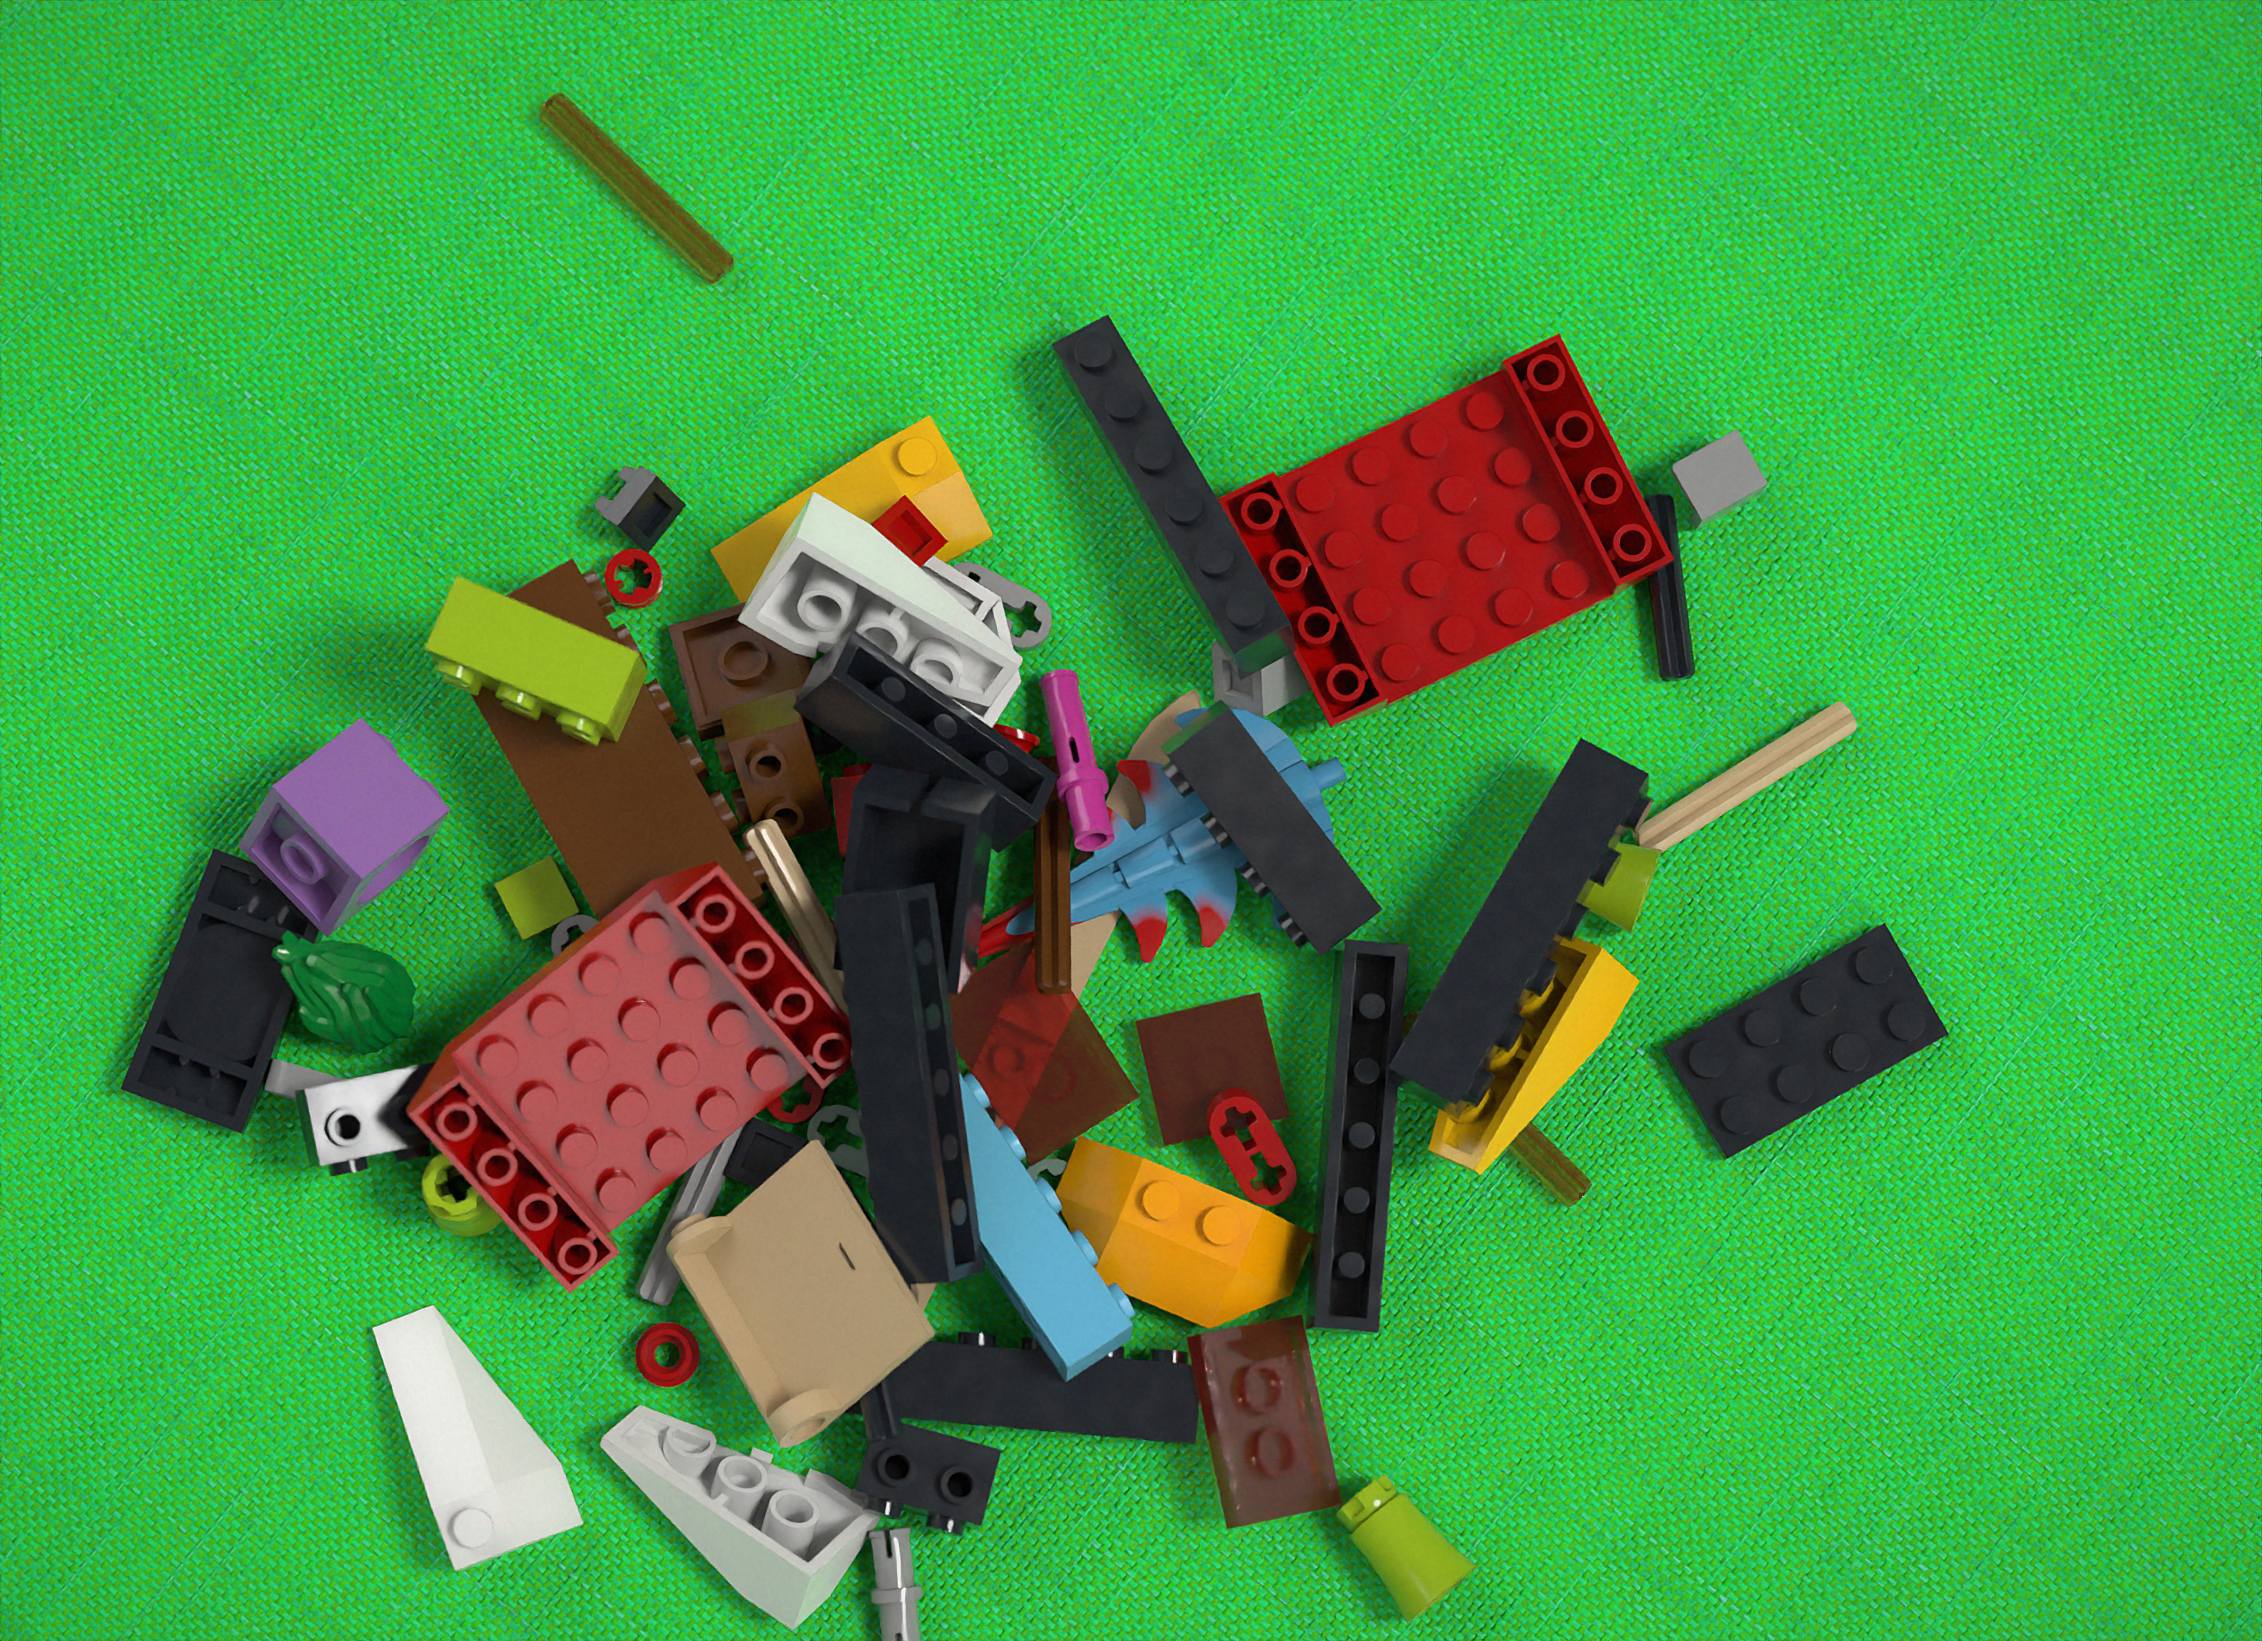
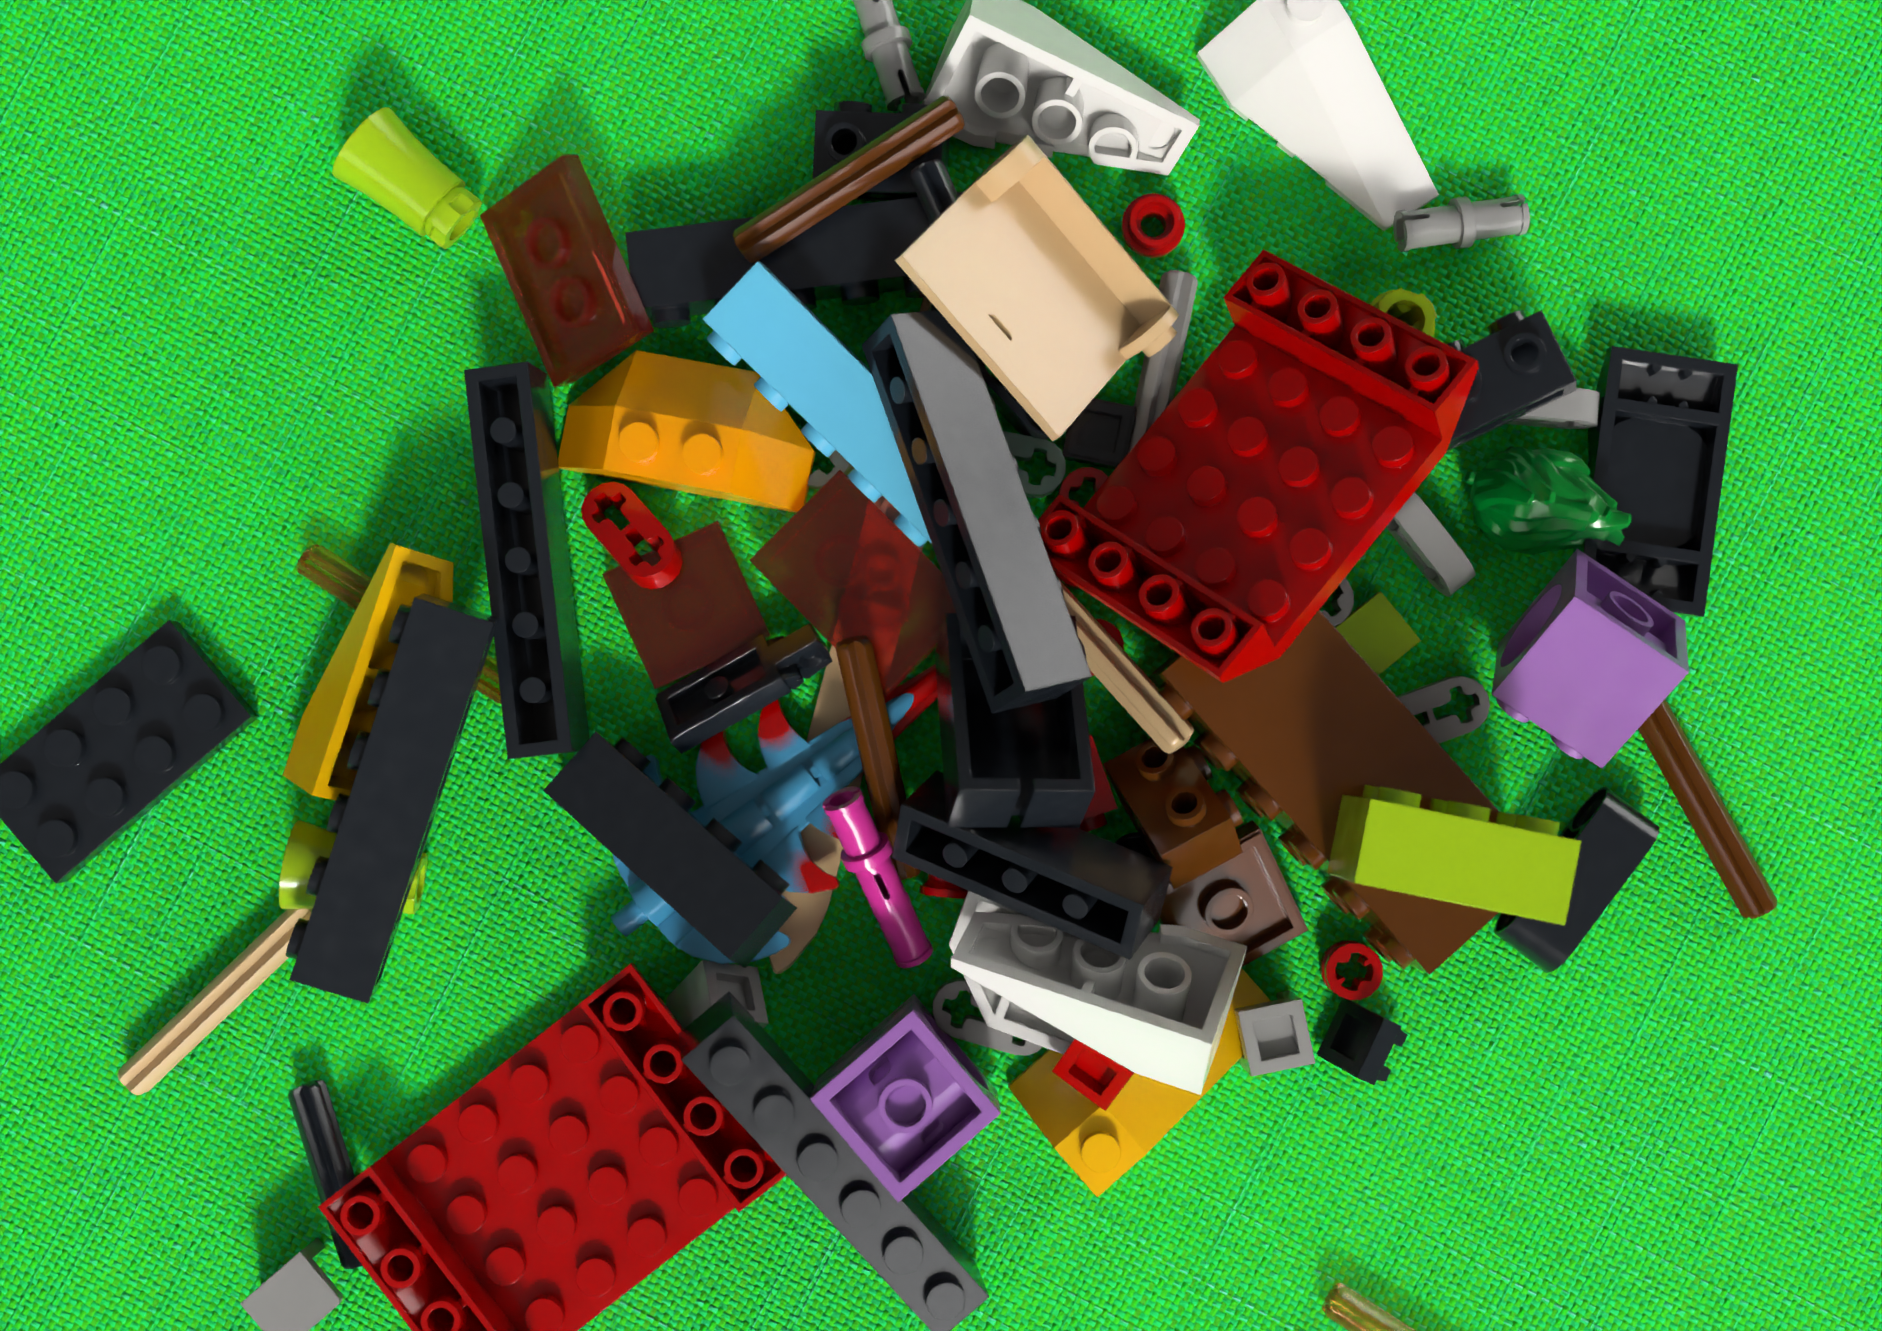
camera: 170 degrees right, 5 degrees up
none -> black hinge [655,623,833,754]
none -> reddish brown axle [732,96,965,263]
none -> medium lavender brick [810,994,1001,1202]
none -> light grey panel [1234,990,1315,1077]
none -> light grey beam [1386,492,1476,597]
none -> light grey pin [1393,194,1530,252]
none -> light grey beam [1396,676,1490,744]
none -> black beam [1494,786,1660,973]
none -> reddish brown axle [1638,699,1777,919]

